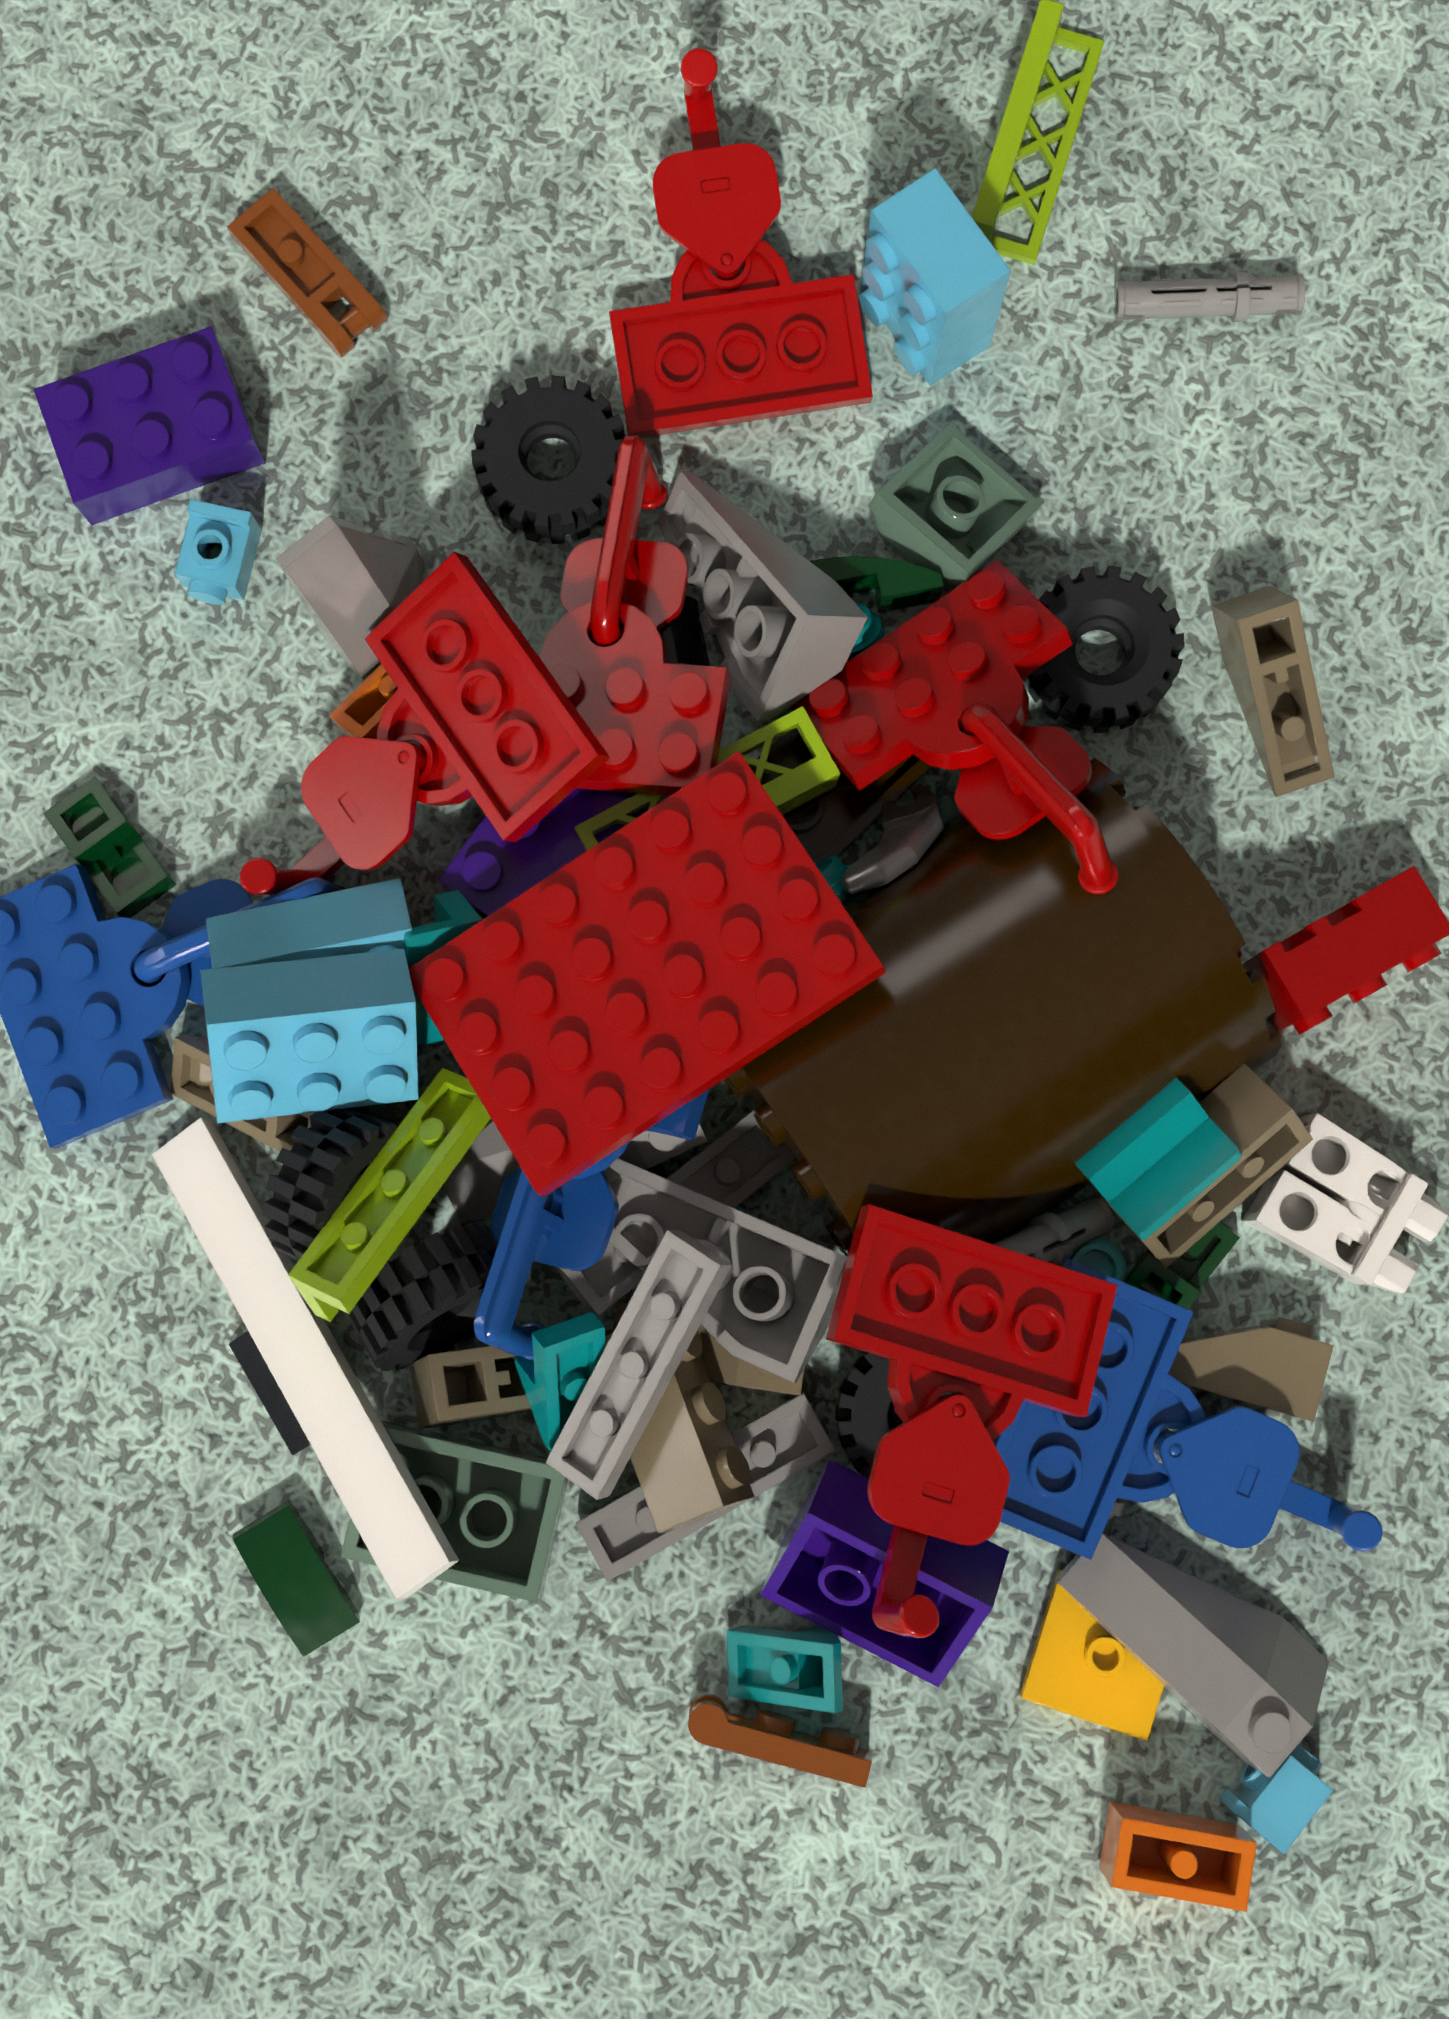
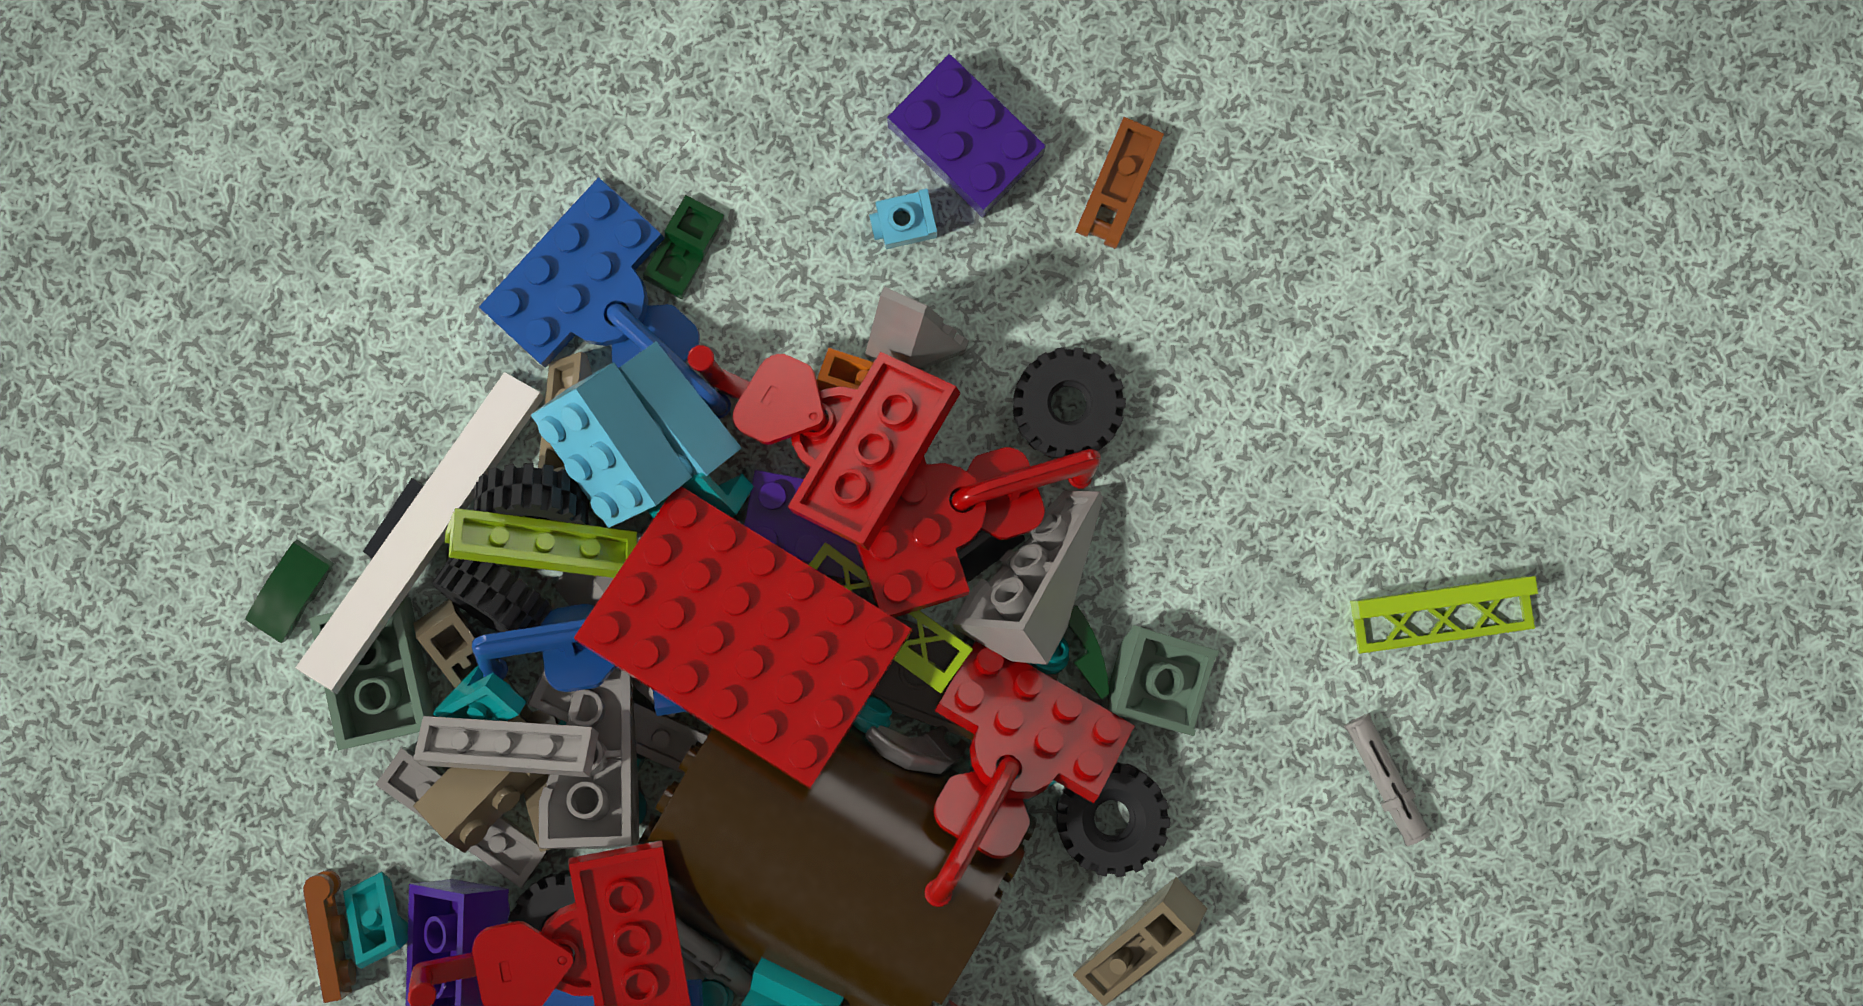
camera: 65 degrees right, 5 degrees up
red plate [609,48,873,438] -> none
medium azure brick [859,168,1011,386] -> none

